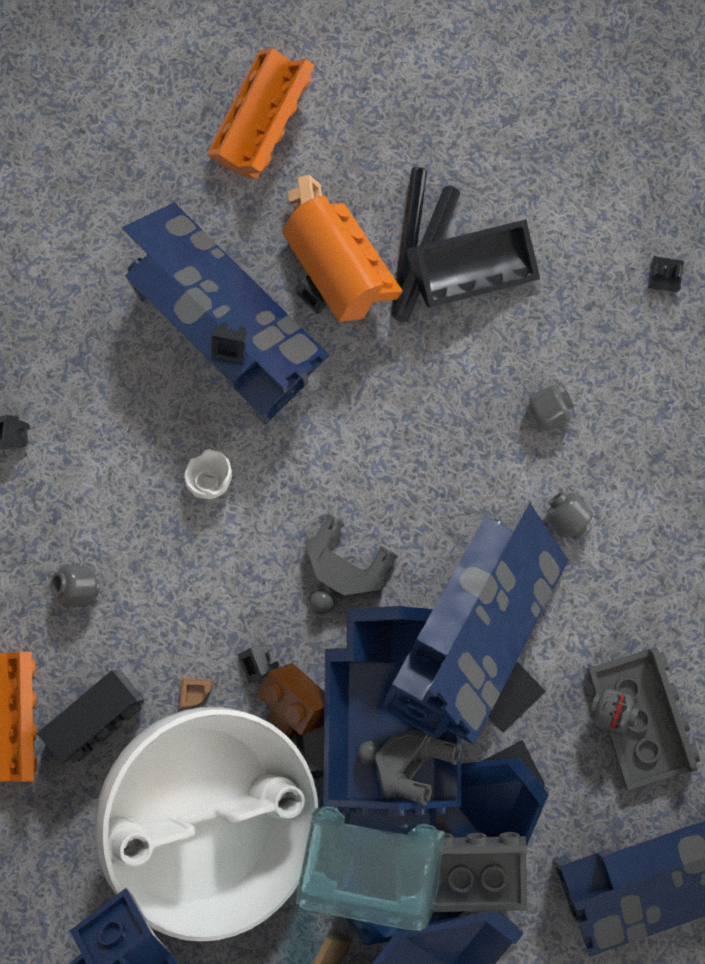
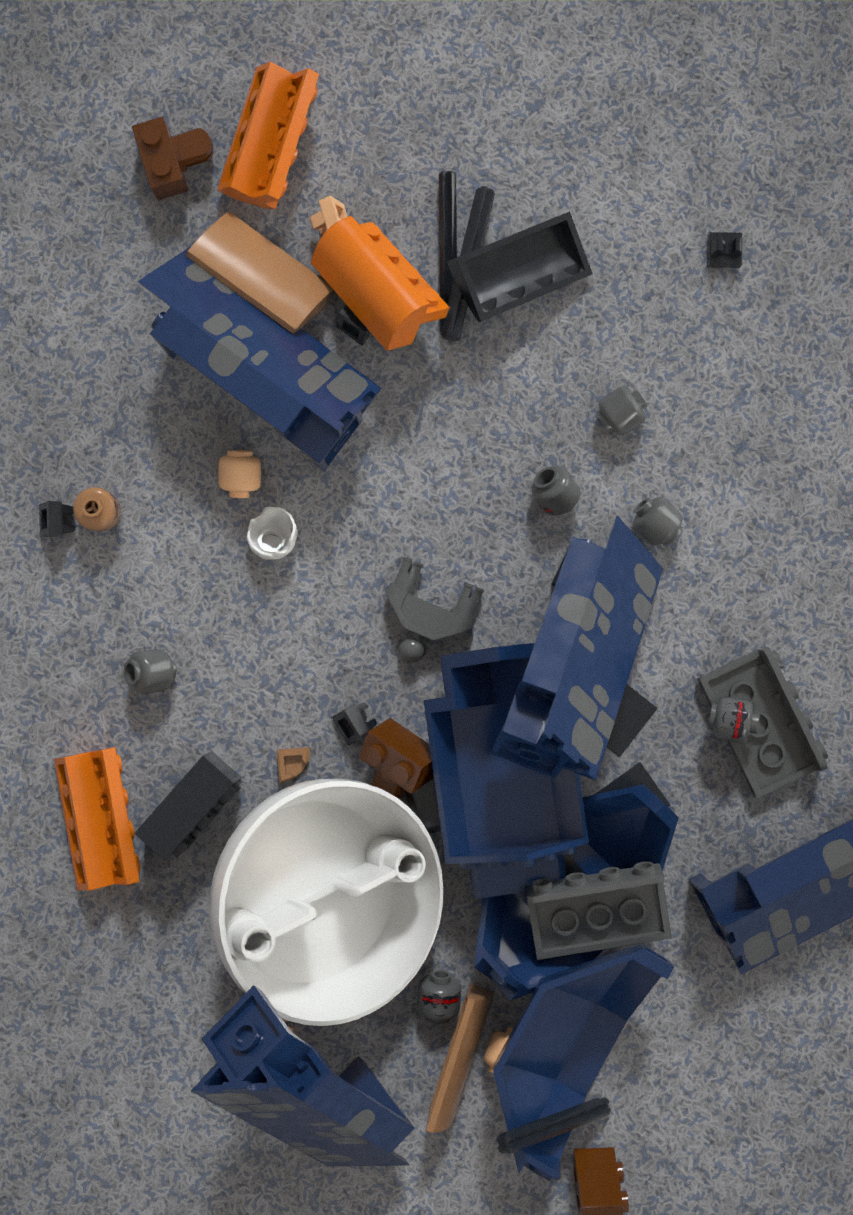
camera: 15 degrees left, 5 degrees up
black tile [211,322,247,364] -> none
clear light blue windscreen [296,807,445,931] -> none
dark grey connector [357,729,462,806] -> none
none -> medium nougat head [73,487,121,532]
none -> reddish brown brick [131,116,214,201]
none -> medium nougat slope [186,212,334,334]
none -> light nougat head [218,450,261,498]
none -> dark grey head [417,970,462,1024]
none -> dark grey head [531,466,581,516]

